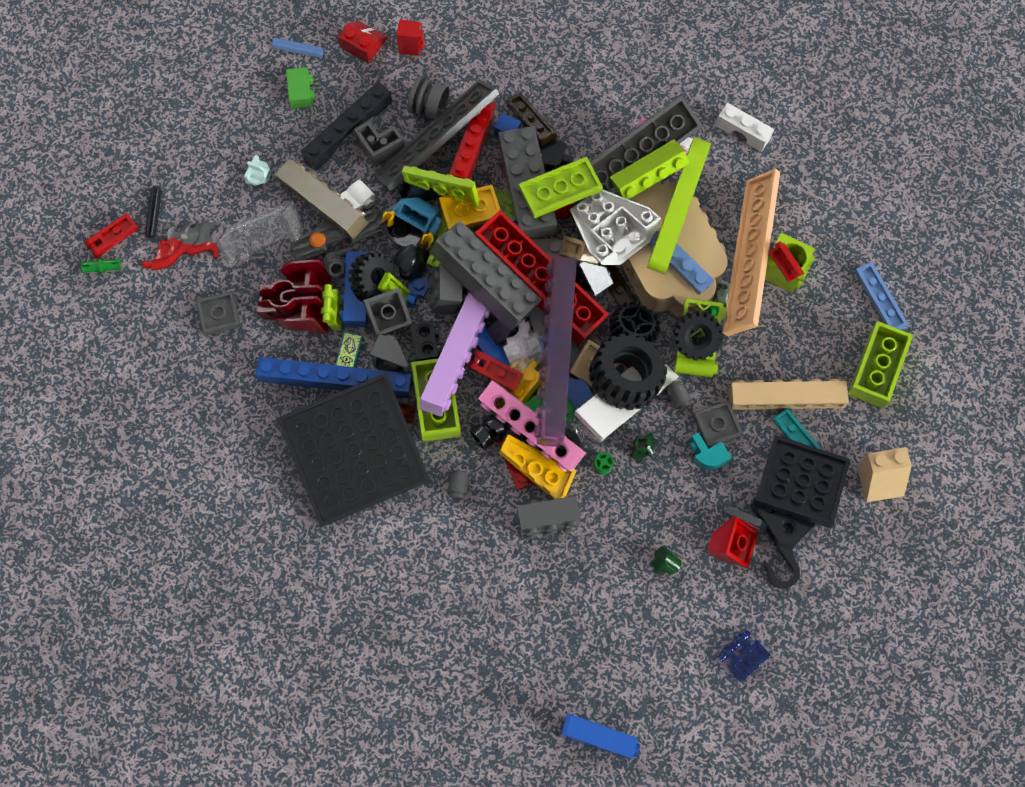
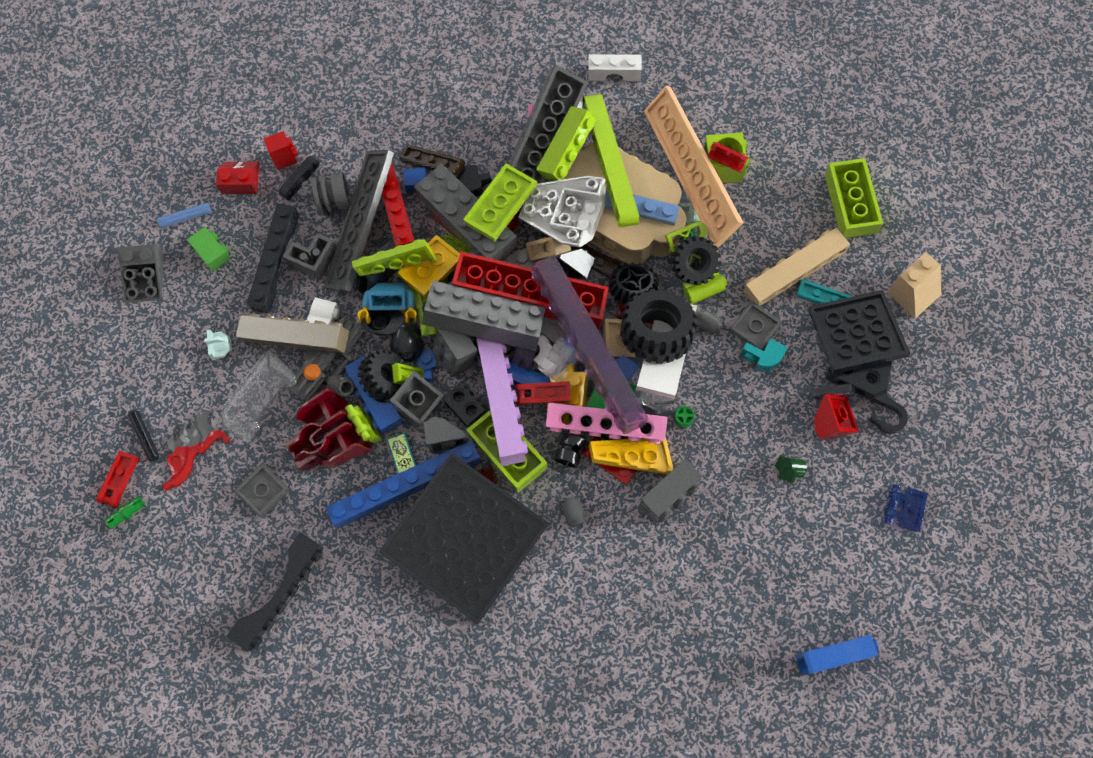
camera: 25 degrees left, 0 degrees up
dark green piece [630,433,659,463] -> none
medium blue plate [854,262,909,330] -> none
none -> dark grey slope [117,244,164,303]
none -> black arch [226,532,323,651]
none -> black beam [279,156,320,200]

